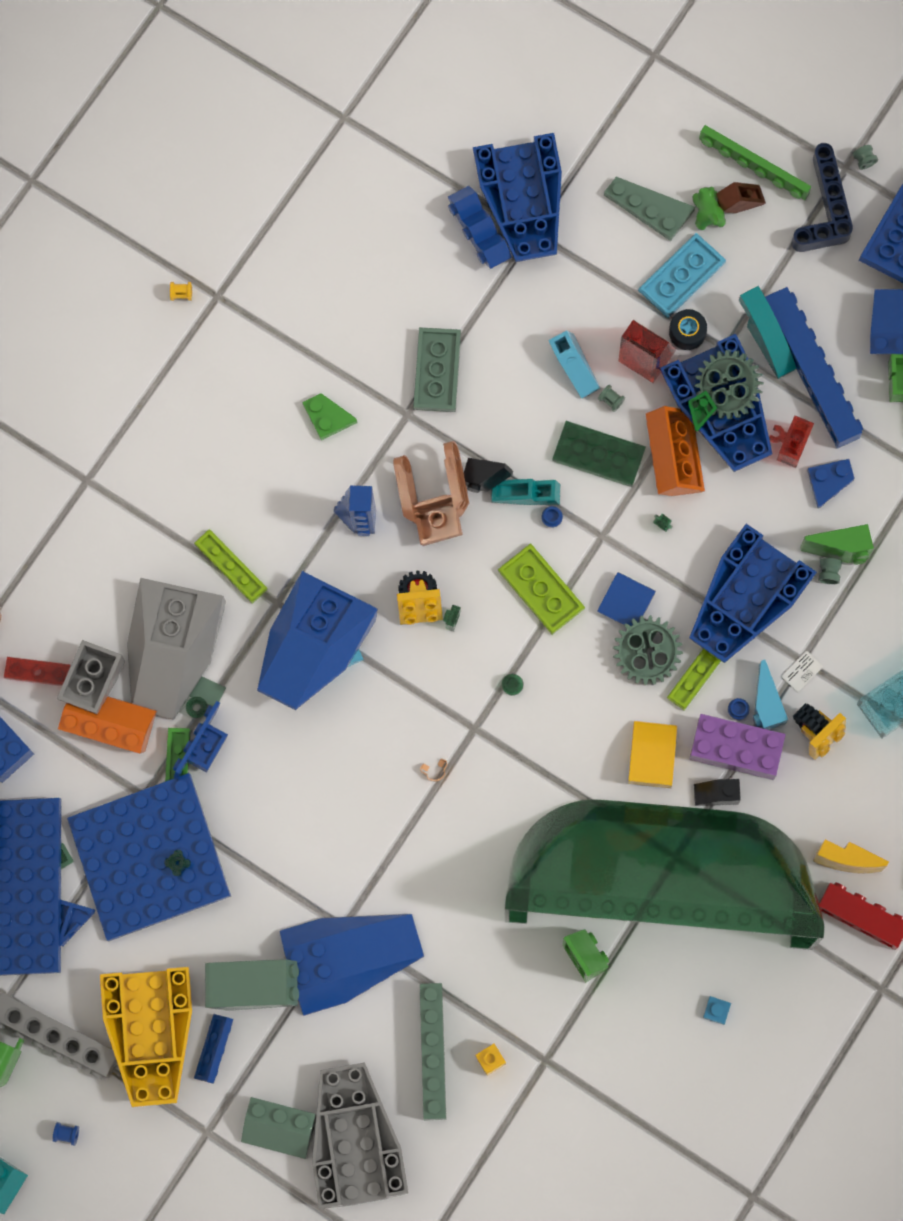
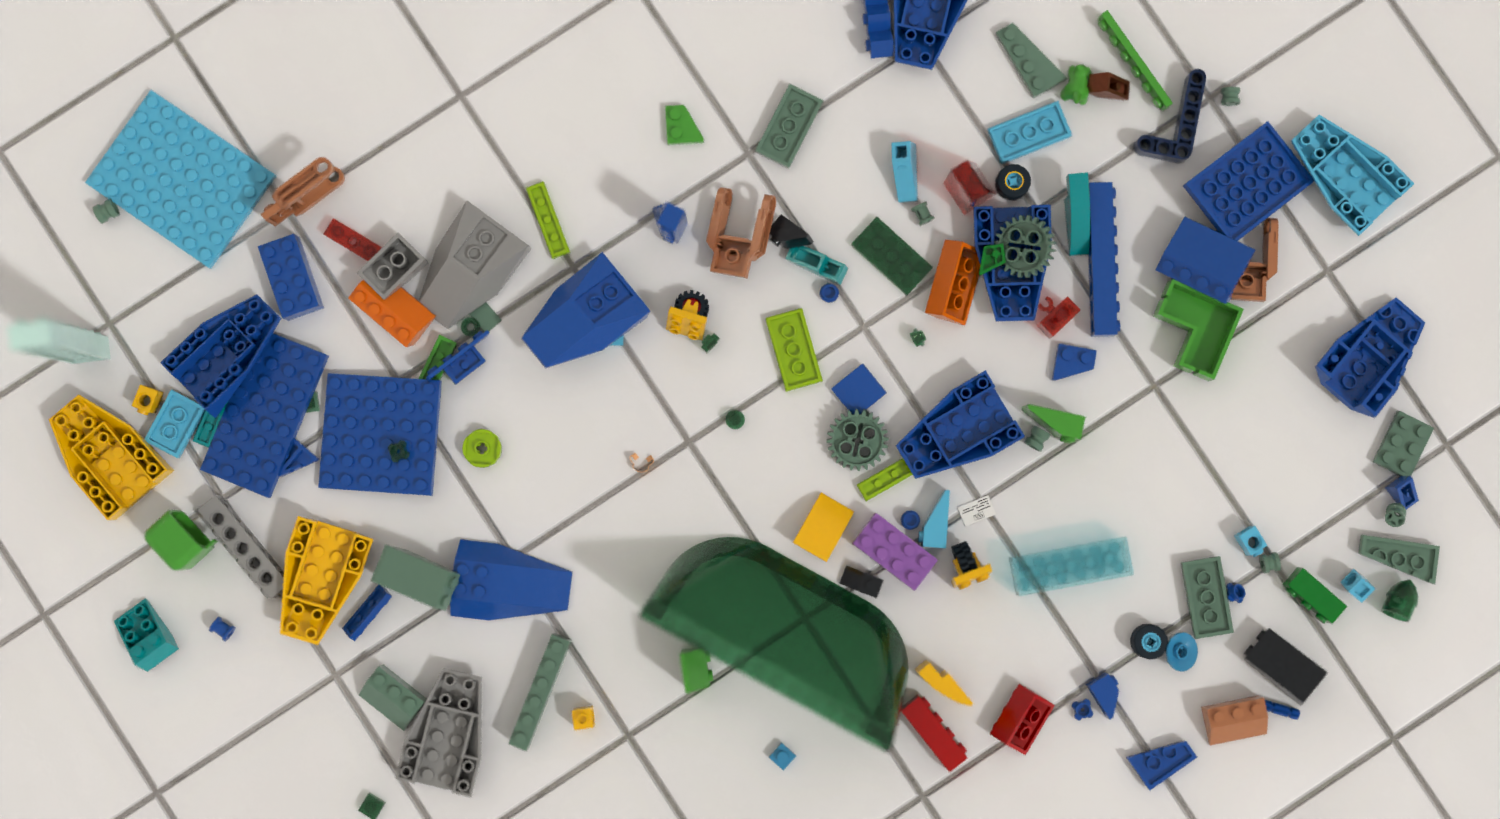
camera: 20 degrees right, 10 degrees up
none -> lime plate [462,429,502,468]

